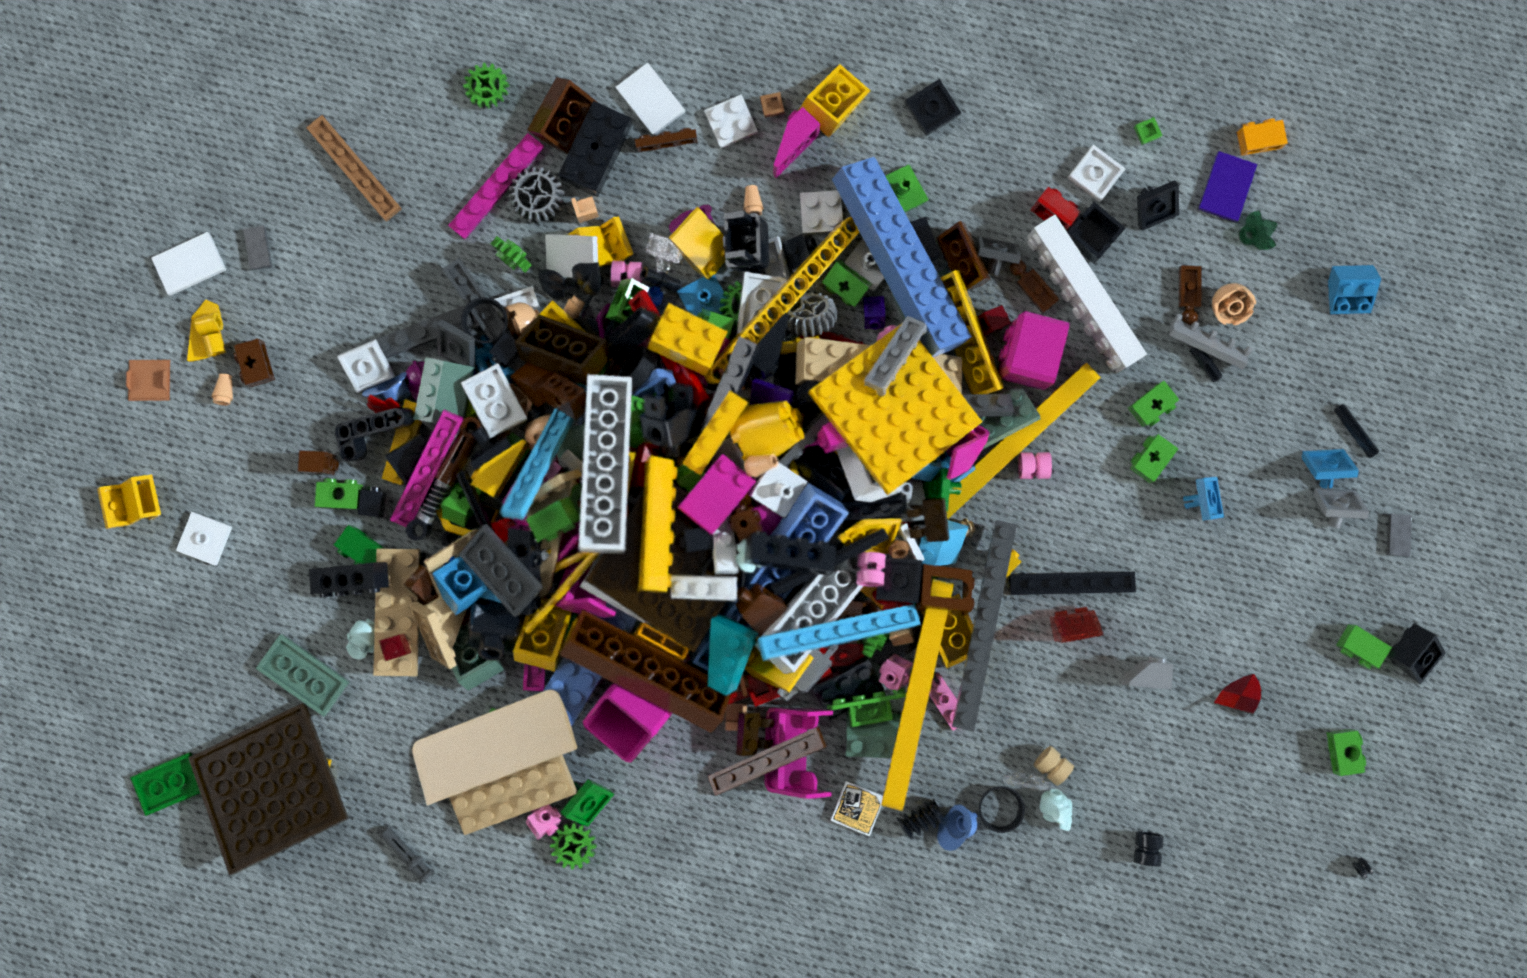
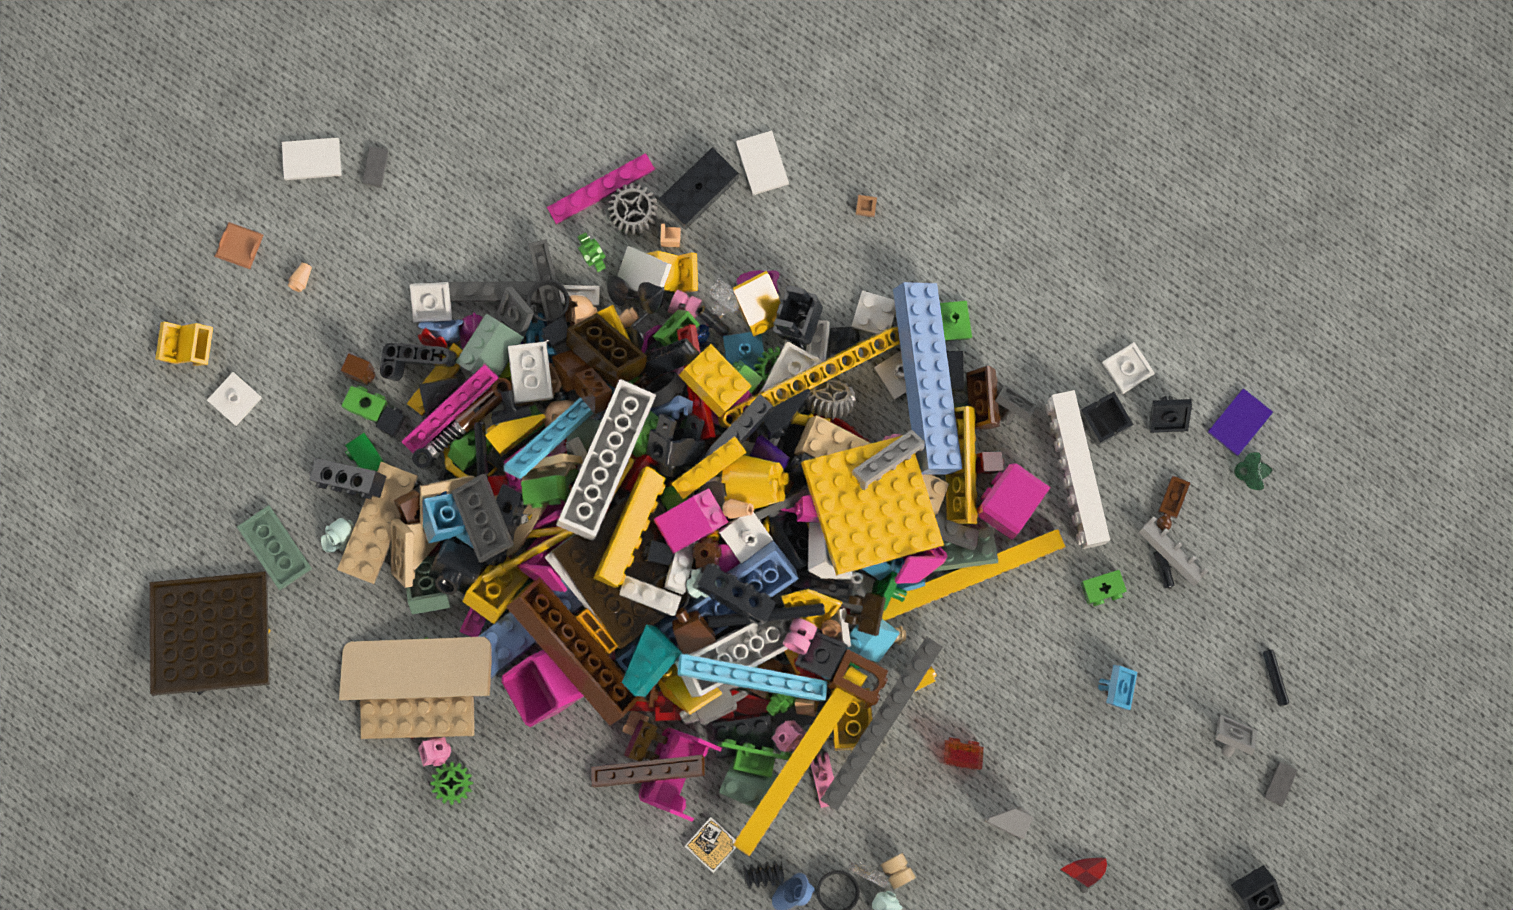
camera: 20 degrees right, 5 degrees down
green tile [130,752,200,816] -> none
yellow panel [187,299,226,362] -> none
reddish brown brick [233,338,275,387] -> none
medium nougat plate [306,115,402,222] -> none
dark red brick [379,633,411,661] -> none
dark grey pin [380,827,434,885] -> none
bright green gear [463,63,509,109] -> none
reddish brown slope [527,77,597,155] -> none
green tile [561,779,615,827] -> none
reddish brown plate [635,128,698,153] -> none
white plate [704,94,758,149] -> none
light nougat cone [743,185,764,215] -> none
dark pink slope [773,107,820,178] -> none
yellow slope [798,64,871,137] -> none
bright green brick [822,260,872,307] -> none
dark purple bracket [863,296,886,330] -> none
black plate [904,79,961,136] -> none
black plate [1009,571,1136,595] -> none
reddish brown plate [1010,260,1060,314] -> none
bright pink wheel [1018,452,1052,479] -> none
red slope [1030,186,1081,230] -> none
bright green brick [1129,434,1178,483] -> none
bright green plate [1134,117,1163,145] -> none
light nougat cylinder [1211,283,1256,325] -> none
light orange brick [1237,118,1288,156] -> none
dark azure tile [1302,449,1359,489] -> none
dark azure slope [1328,265,1381,314] -> none
bright green brick [1336,624,1392,669] -> none

